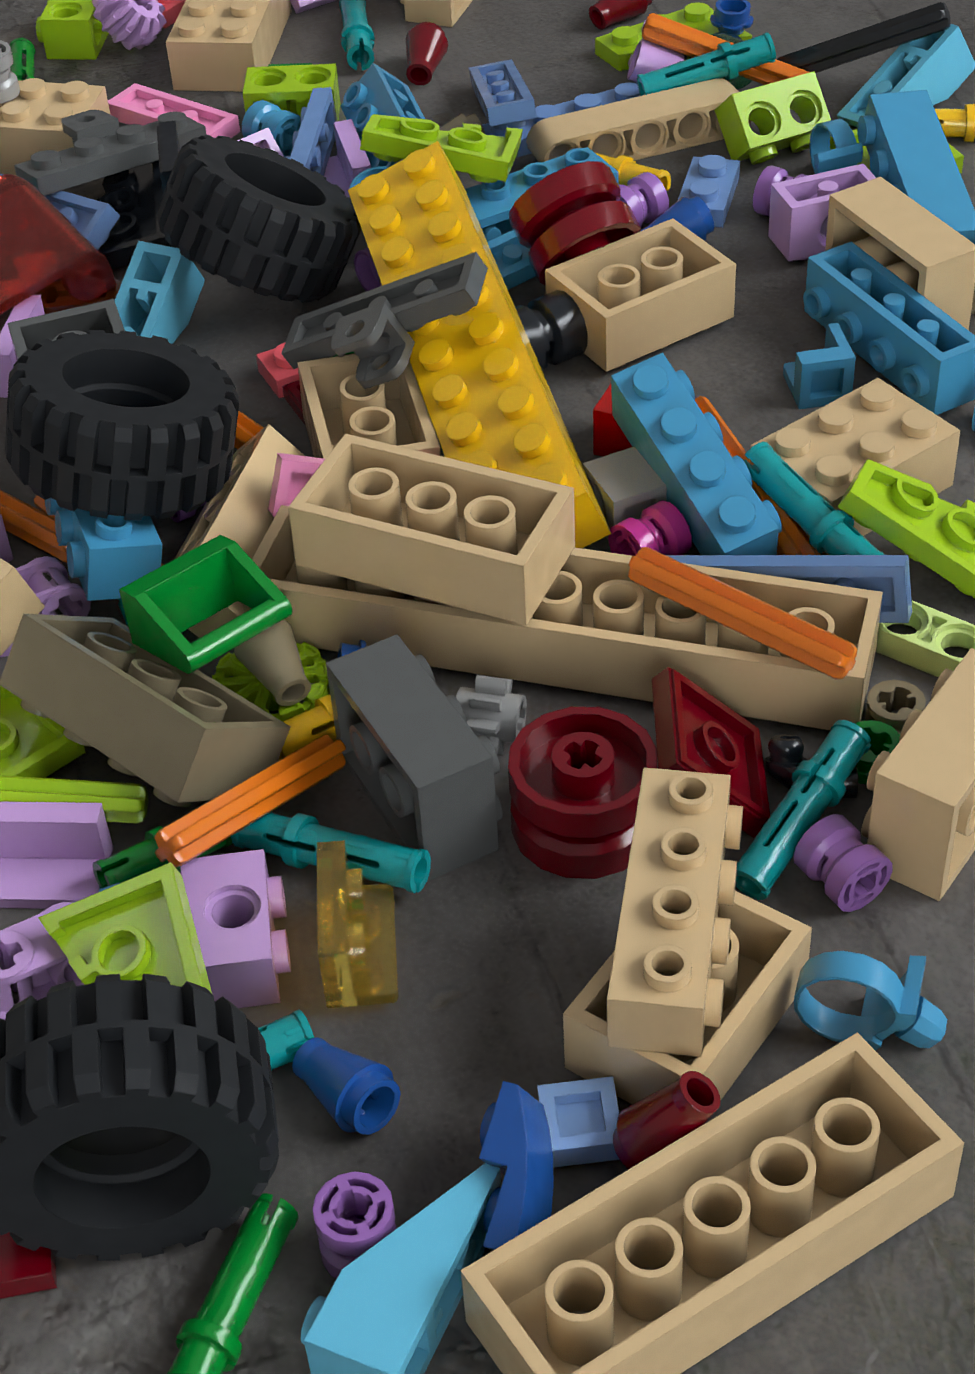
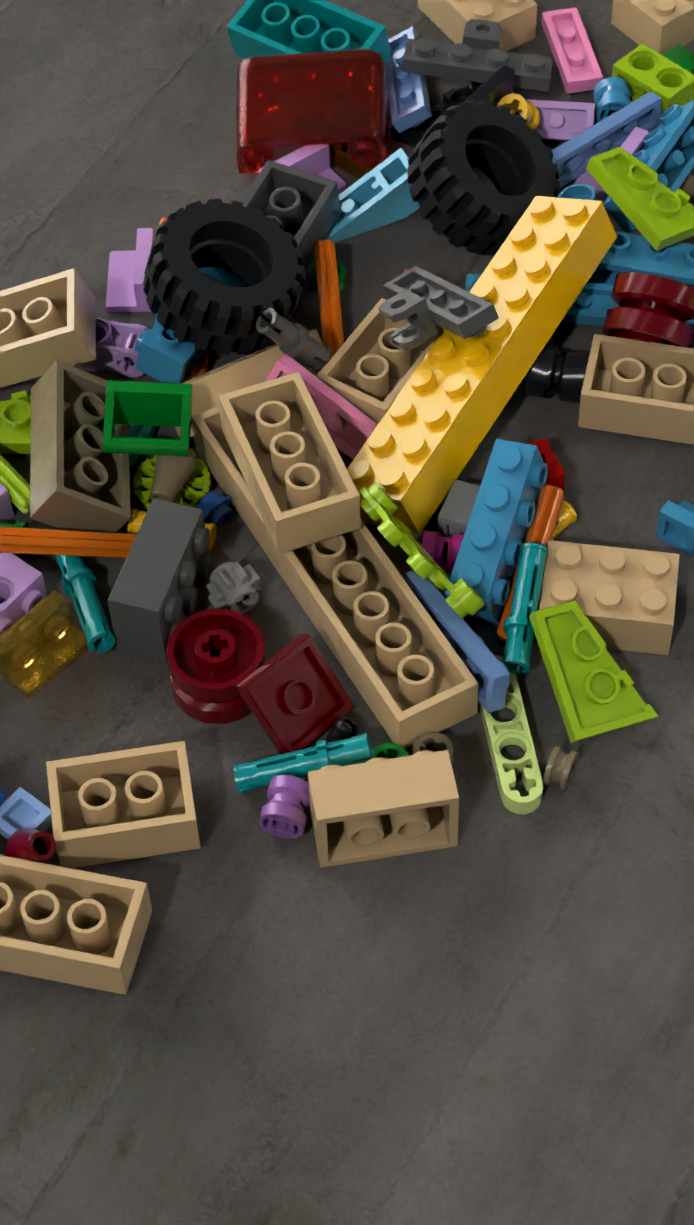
camera: 45 degrees right, 10 degrees up
tan brick [607,767,743,1057] -> none
orange axle [628,547,857,680] -> none
dark azure piece [794,951,948,1051] -> none
none -> dark grey pin [256,308,331,370]
none -> lime plant [359,482,486,619]

